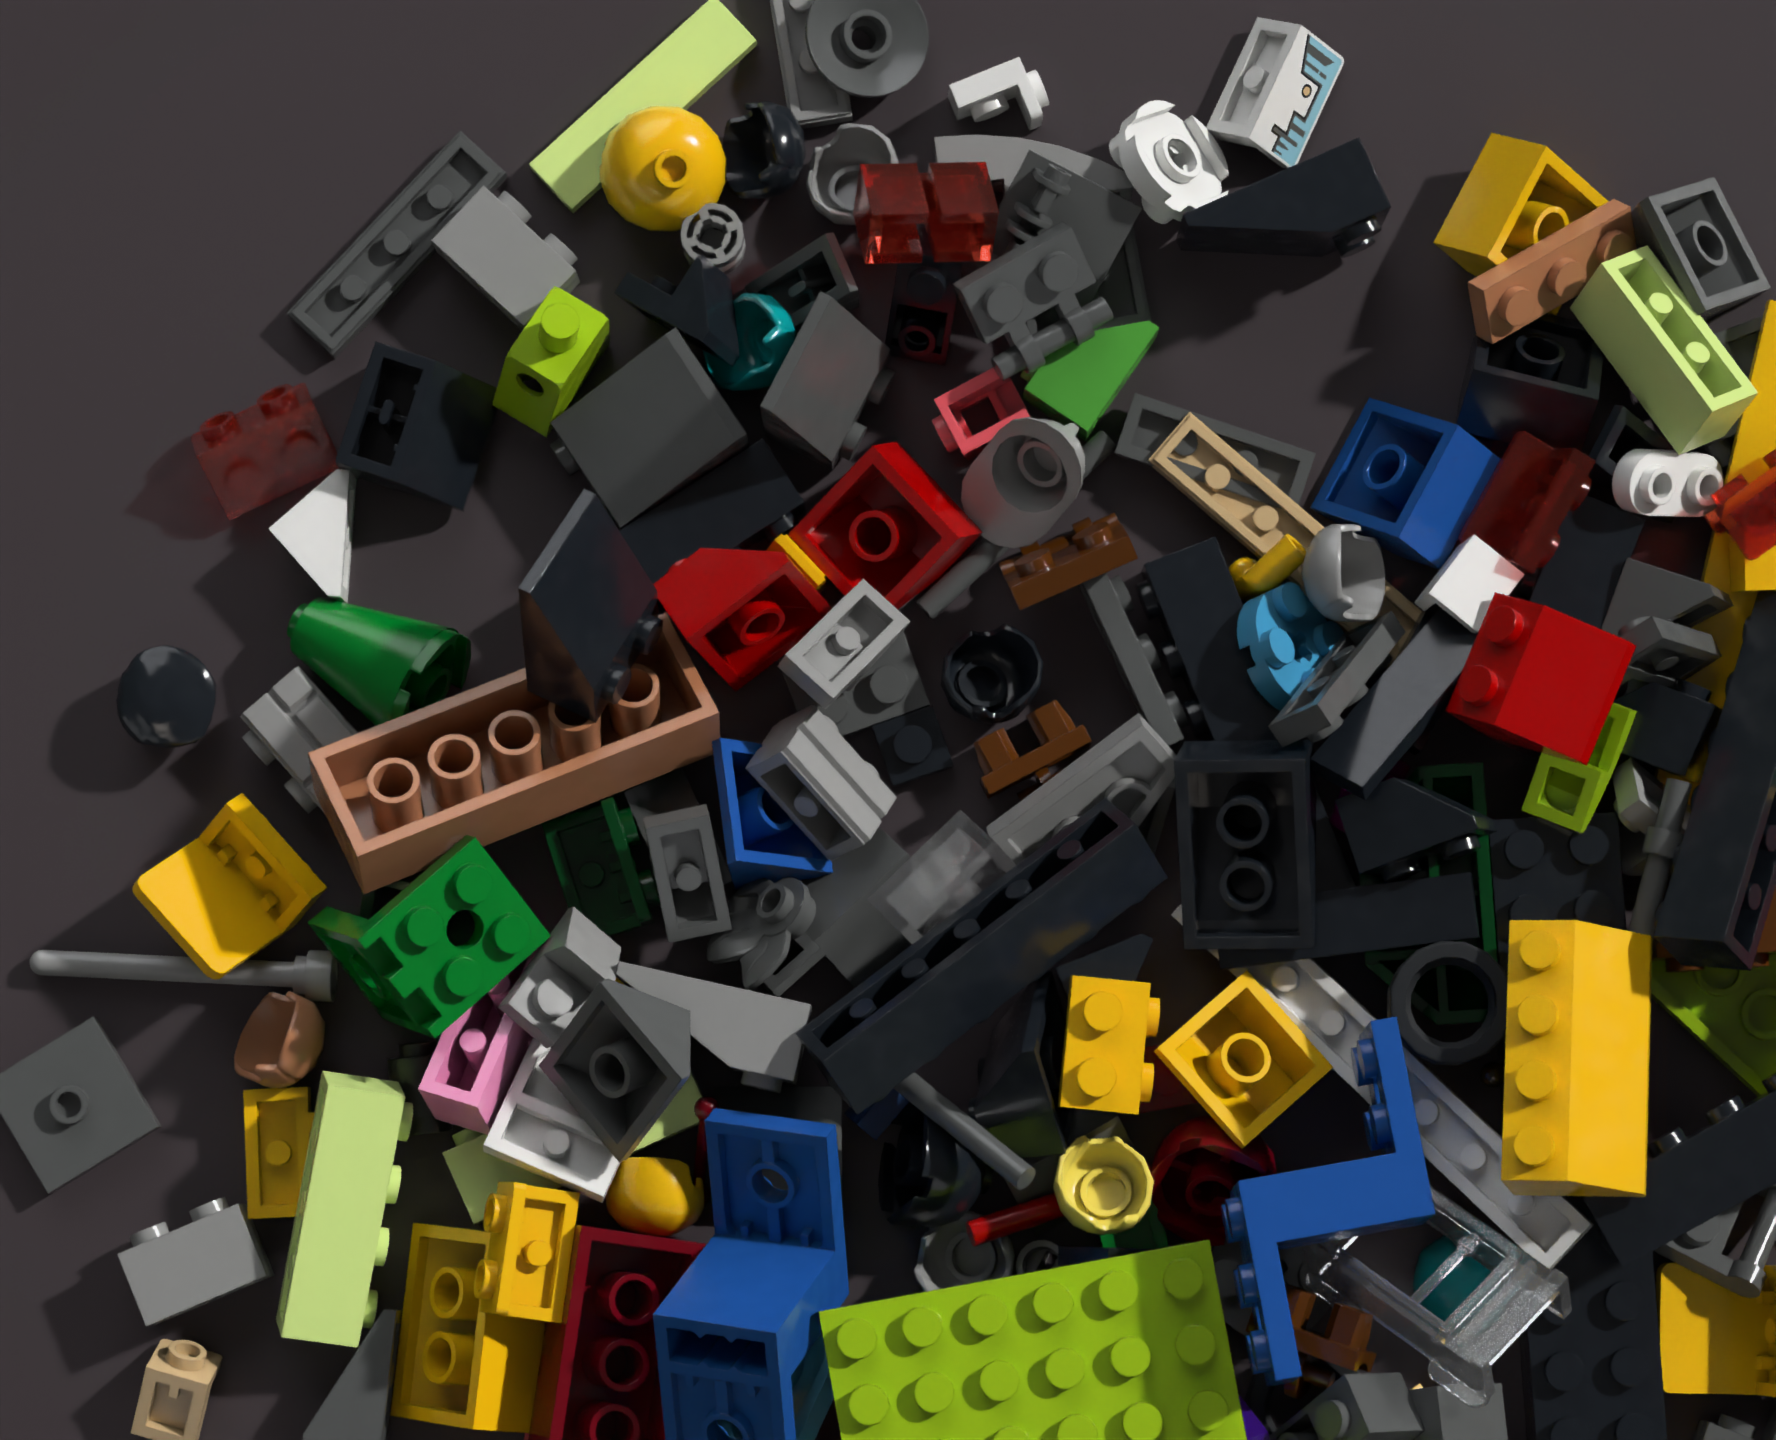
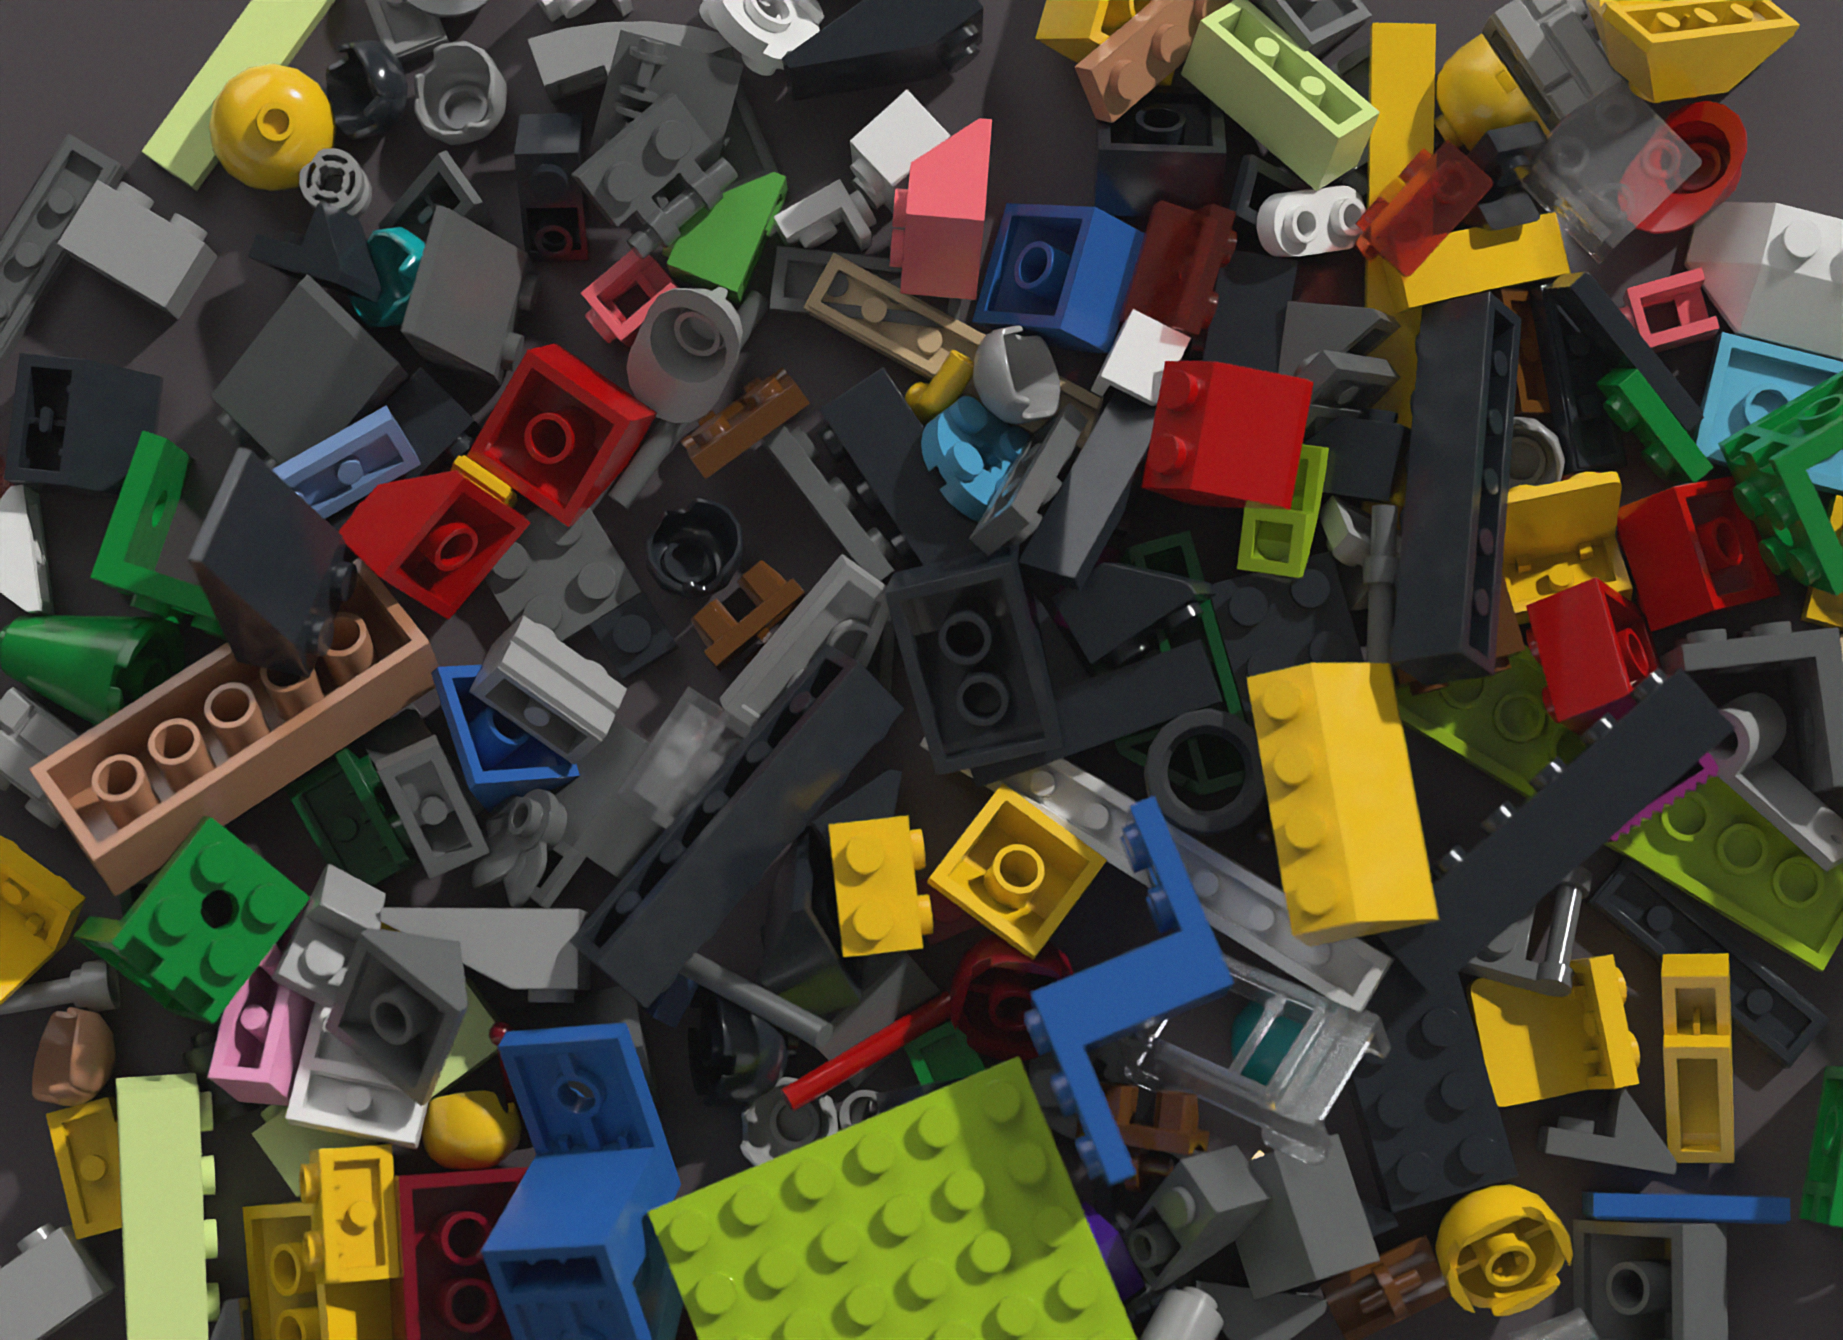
camera: 10 degrees left, 0 degrees up
lime torso [493,286,610,437] -> none
light grey slope [777,579,910,710] -> none
clear red piece [853,162,999,264] -> none
light yellow hair [1053,1135,1154,1235] -> none
none -> green bracket [90,431,227,641]
none -> medium blue plate [272,406,421,519]
none -> white bracket [774,179,877,251]
none -> white brick [850,90,951,213]
none -> coral slope [889,118,992,300]

